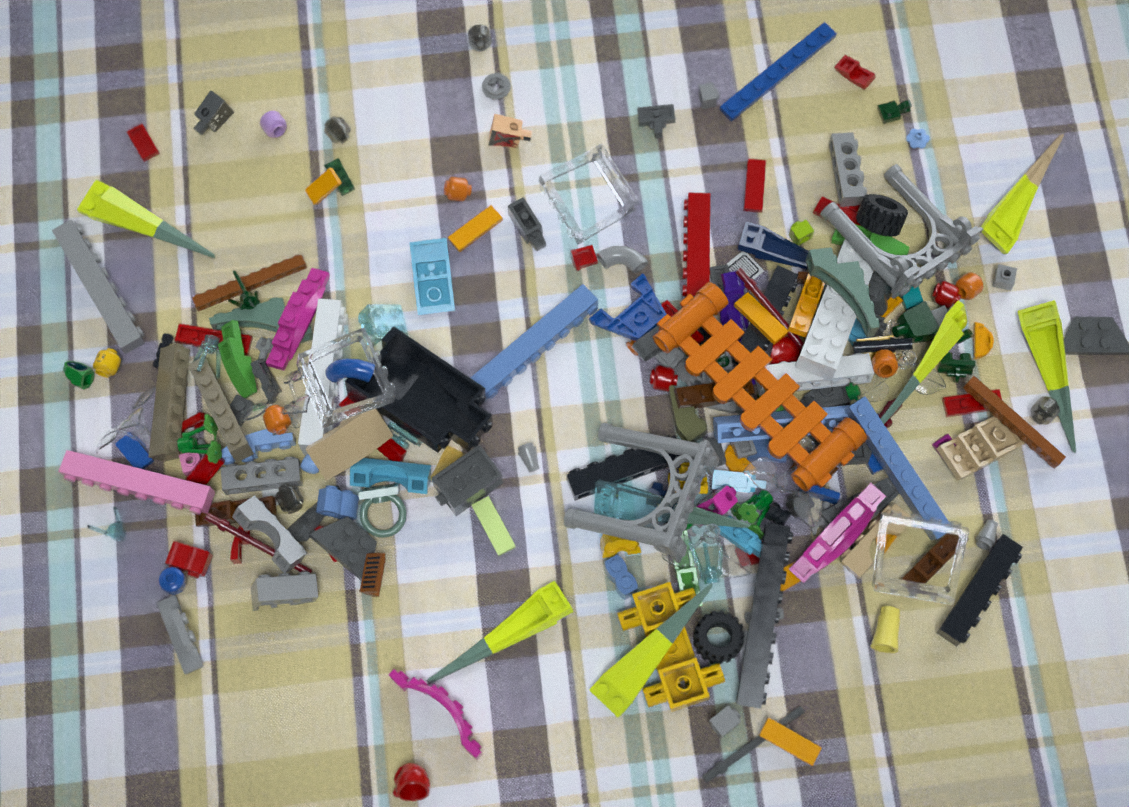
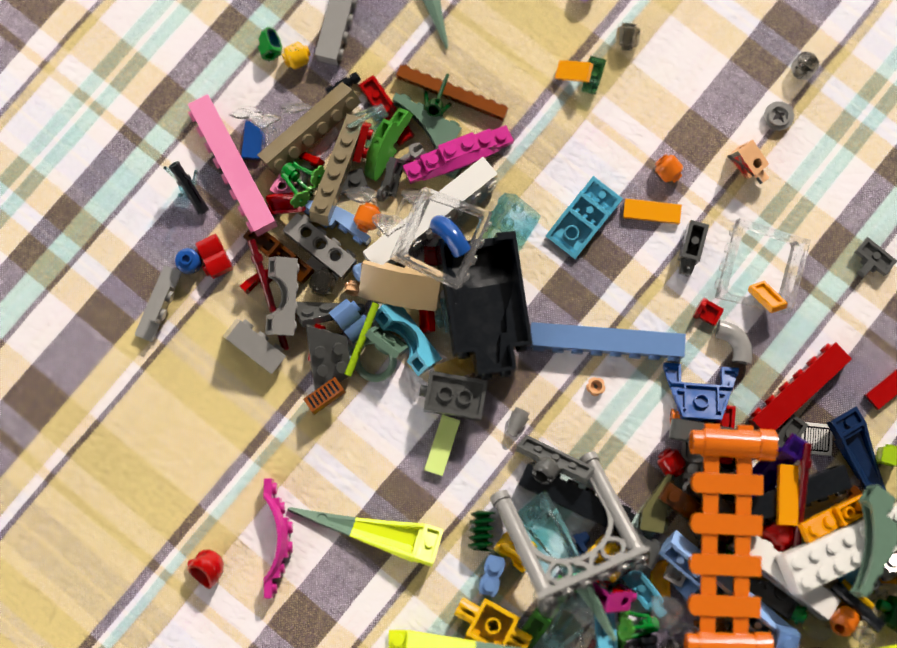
camera: 45 degrees right, 10 degrees up
none -> black pin [168,161,209,215]
none -> light nougat plate [344,280,360,296]
none -> lime bar [344,302,379,377]
none -> red plate [353,122,374,163]
none -> dark green piece [468,510,496,552]
none -> dark grey plate [516,435,595,485]
none -> light nougat plate [586,377,605,396]
none -> light orange tile [748,281,788,314]

